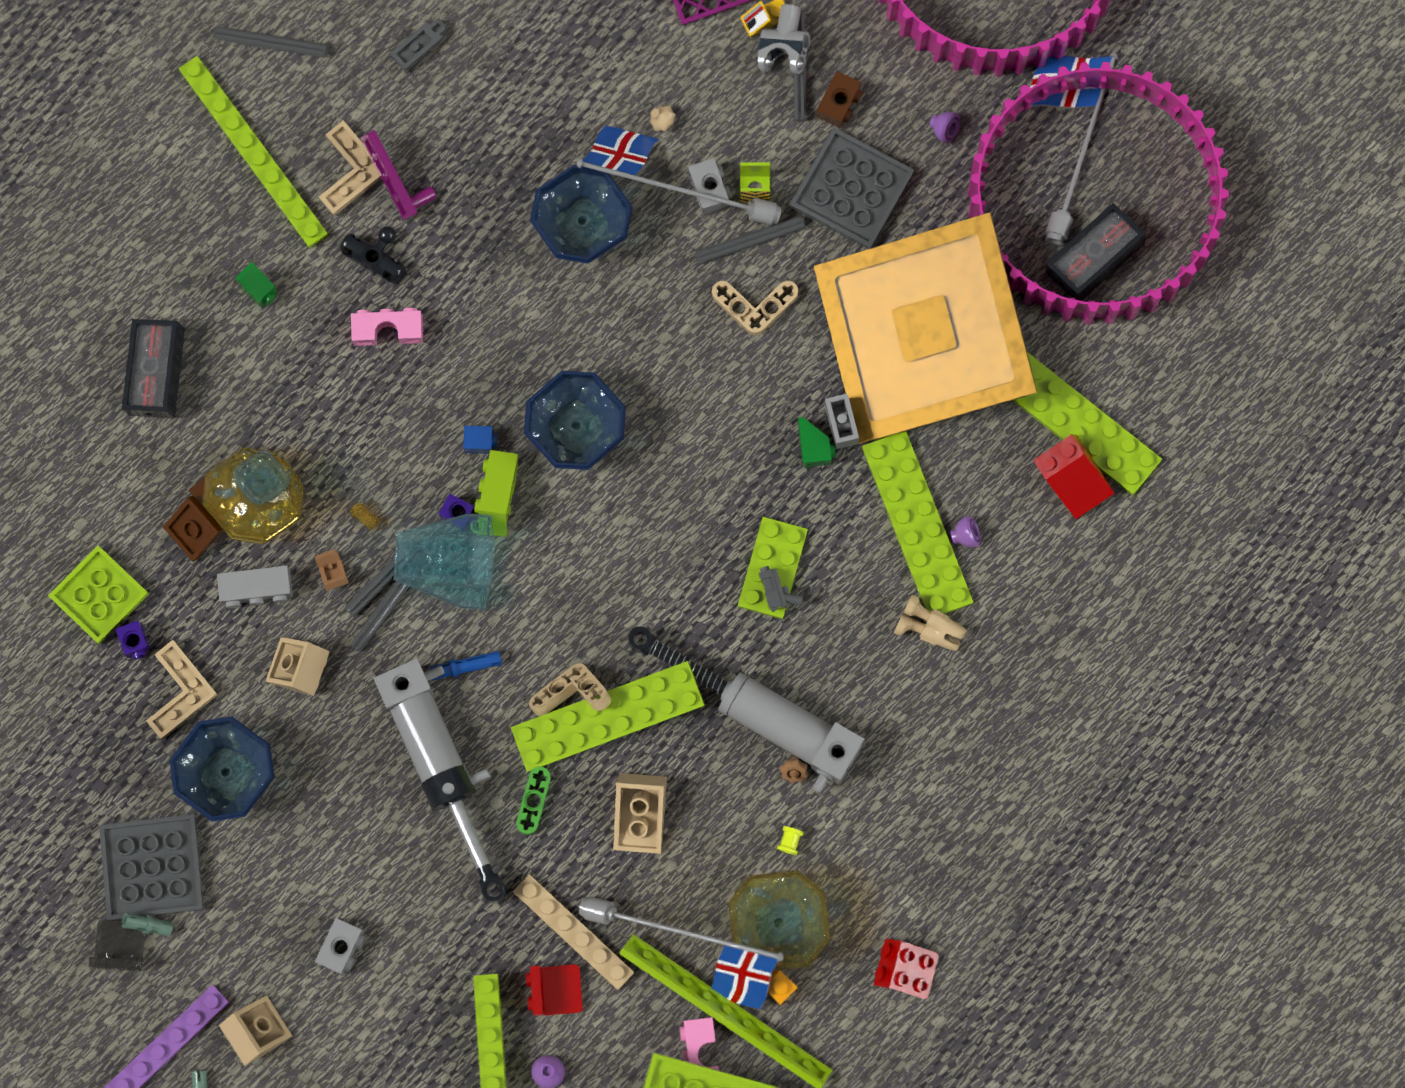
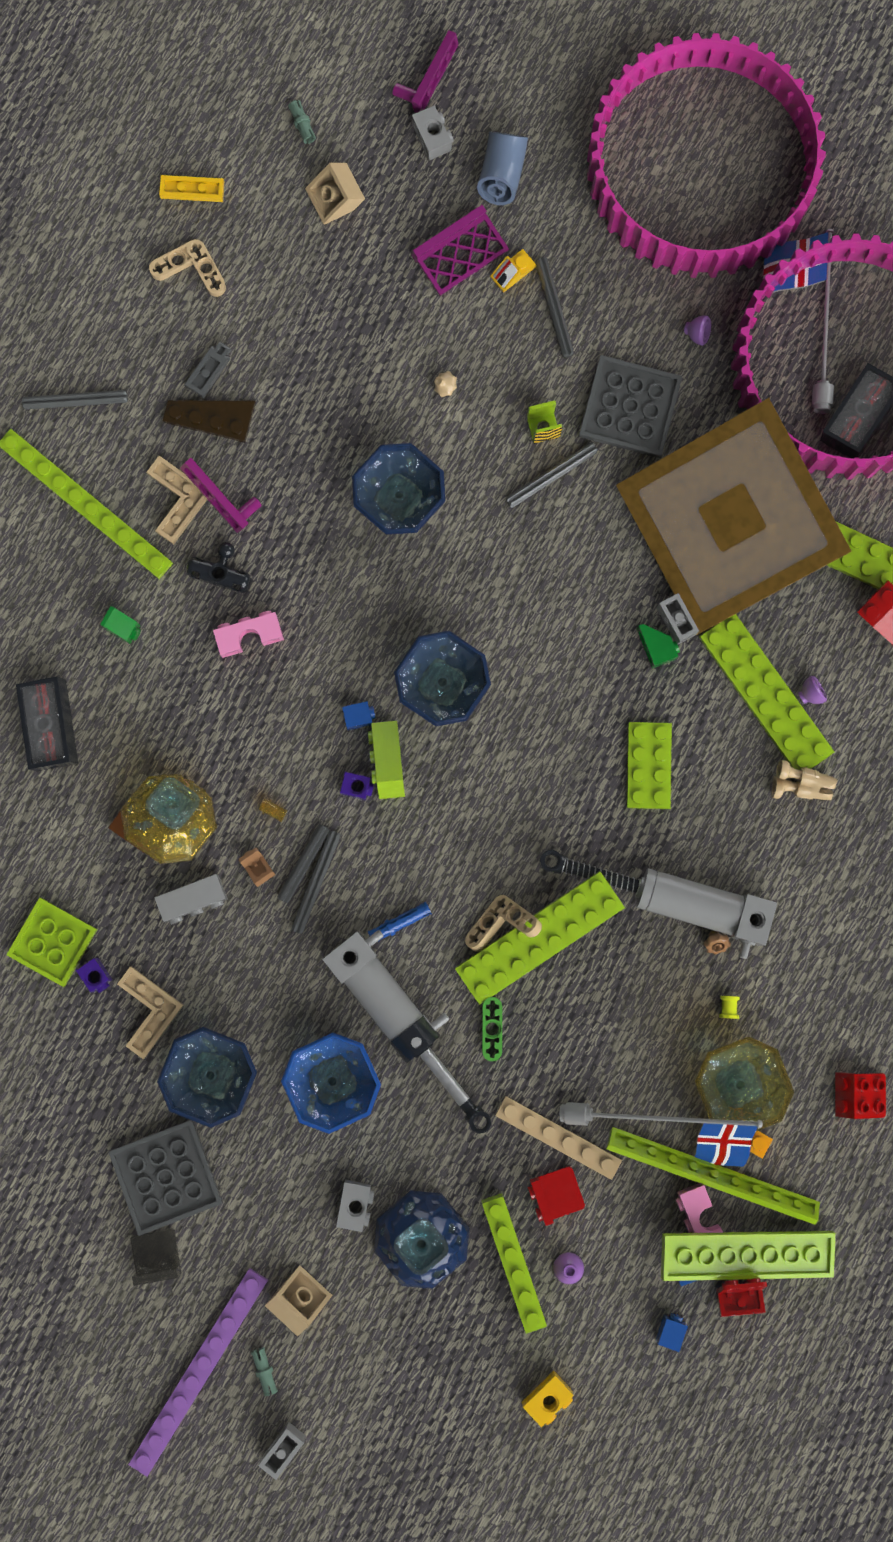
camera: 20 degrees left, 5 degrees up
sand green pin [122,912,173,936] -> none
reddish brown plate [163,496,223,562] -> none
tan slope [265,637,330,696] -> none
clear light blue wedge [394,514,494,610] -> none
flag [577,125,781,225] -> none
tan slope [613,773,667,854] -> none
light grey brick [688,158,732,215] -> none
tan beam [712,281,798,335] -> none
light grey connector [758,4,810,74] -> none
dark grey piece [759,566,803,612] -> none
reddish brown brick [816,71,863,129] -> none
none -> dark brown wing [163,400,256,443]
none -> clear light blue rock [281,1033,381,1134]
none -> dark blue rock [373,1190,470,1289]

